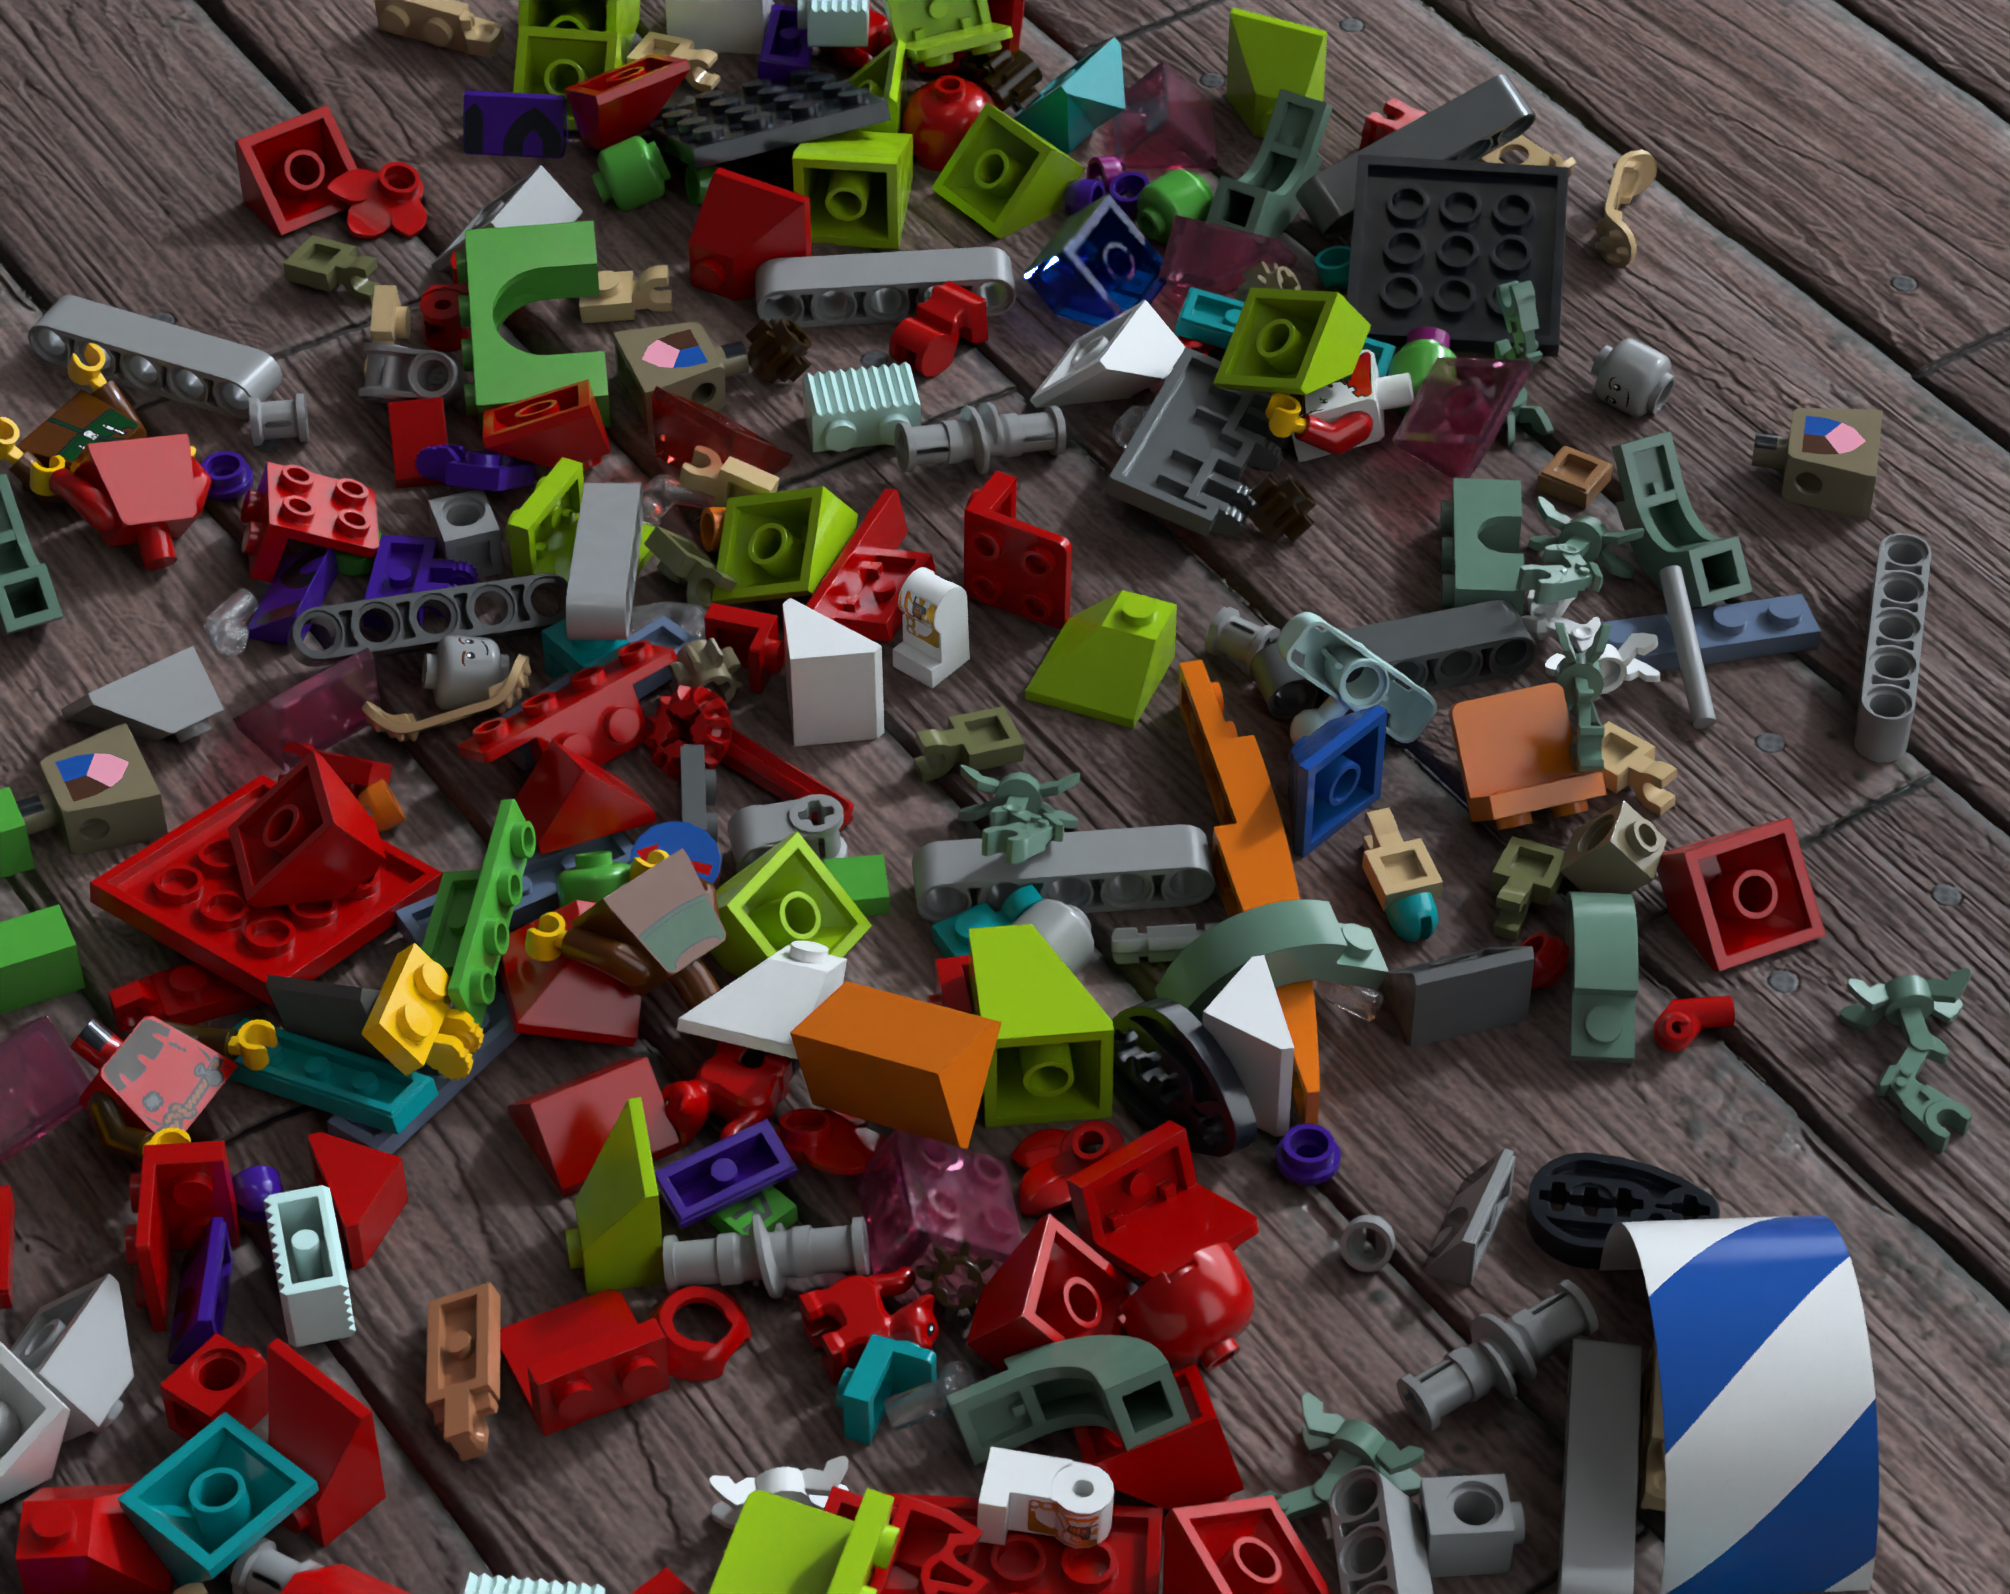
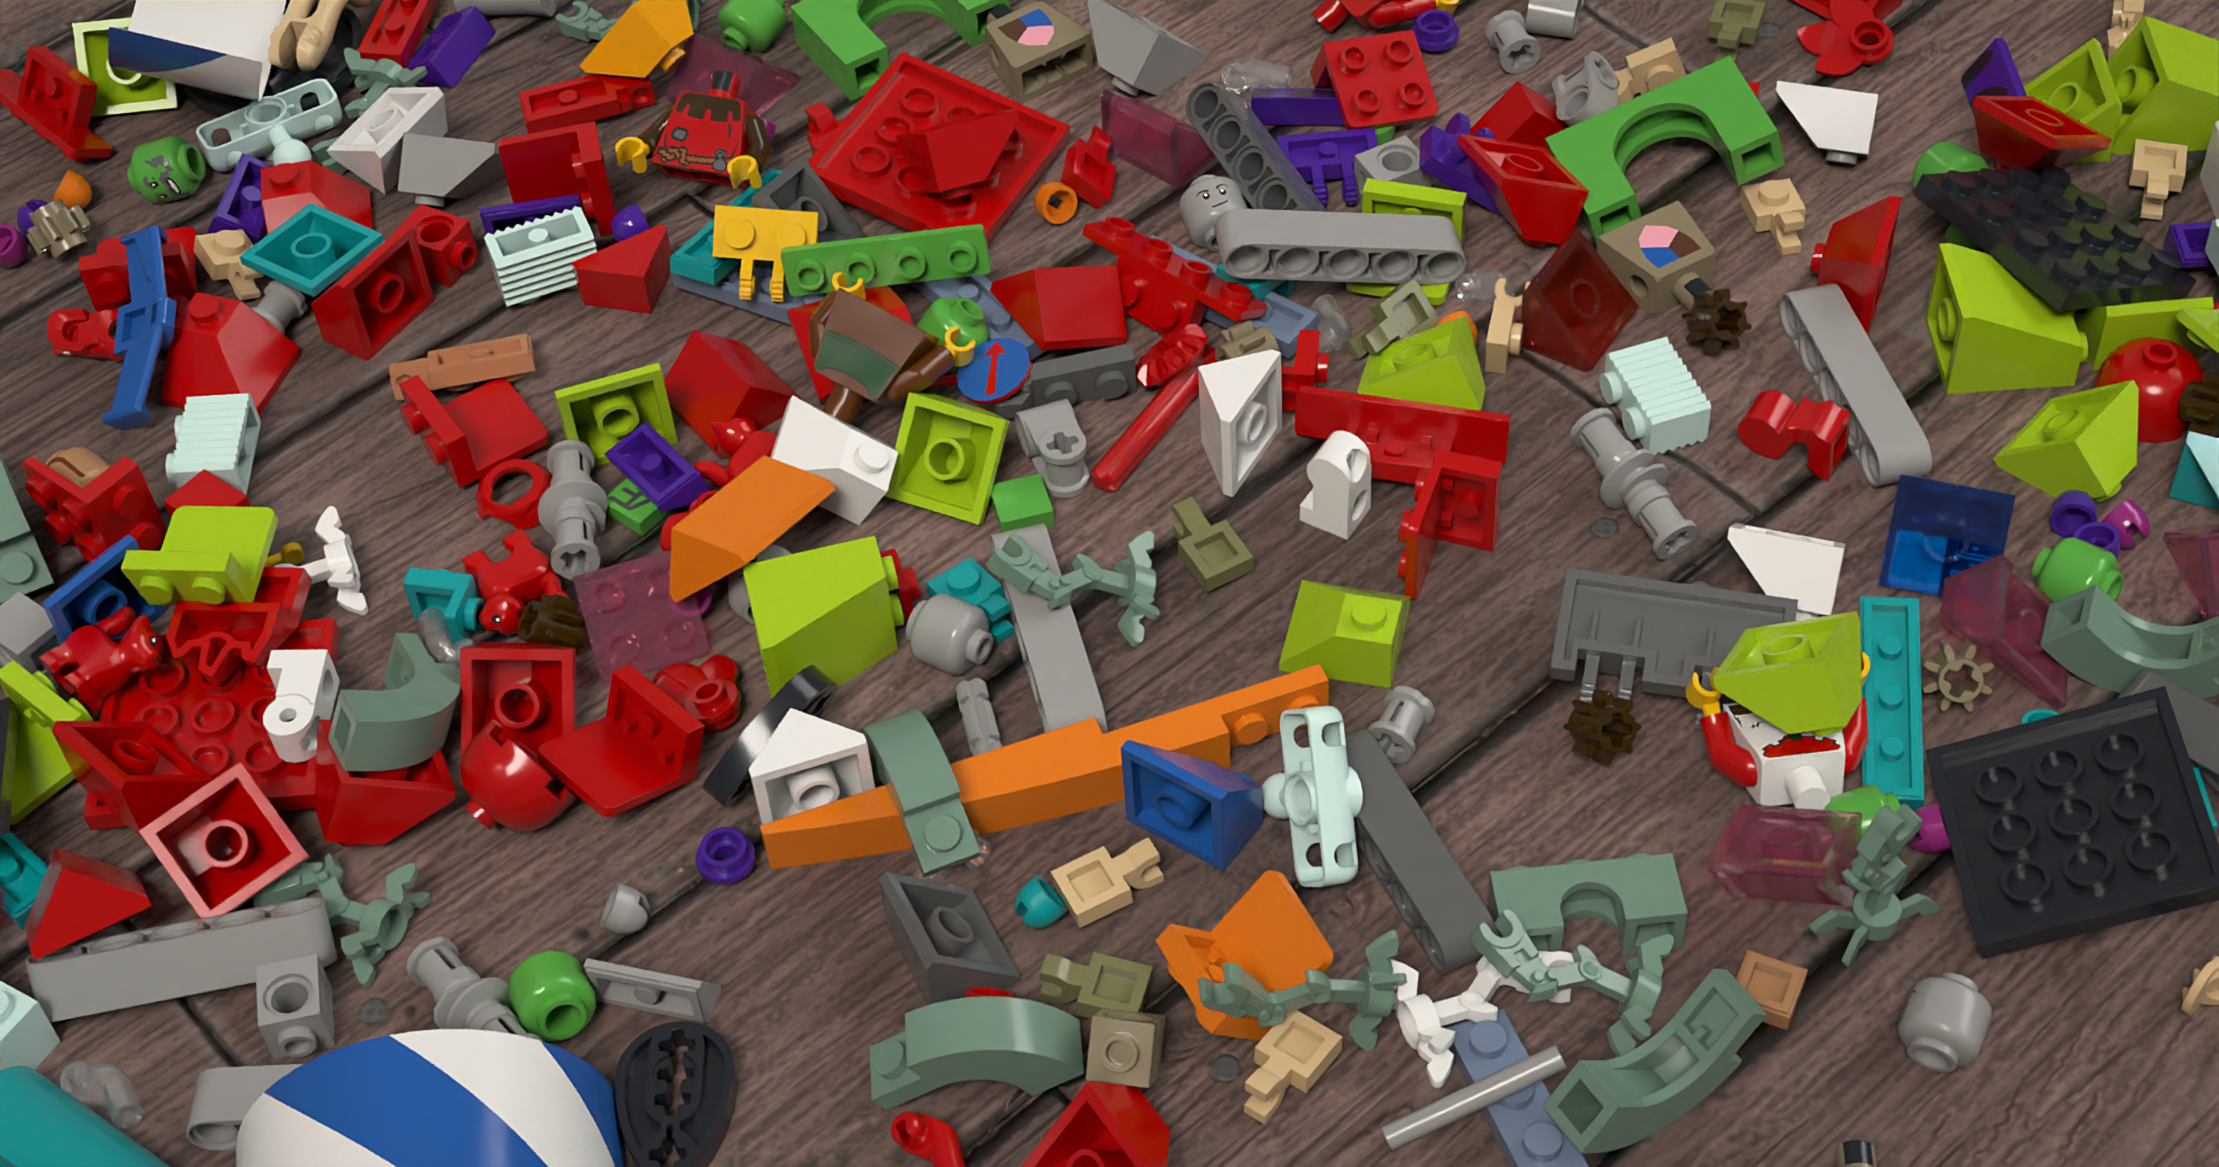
camera: 85 degrees right, 5 degrees up
tan piece [361,654,531,742] -> none
none -> bright green head [508,950,596,1042]

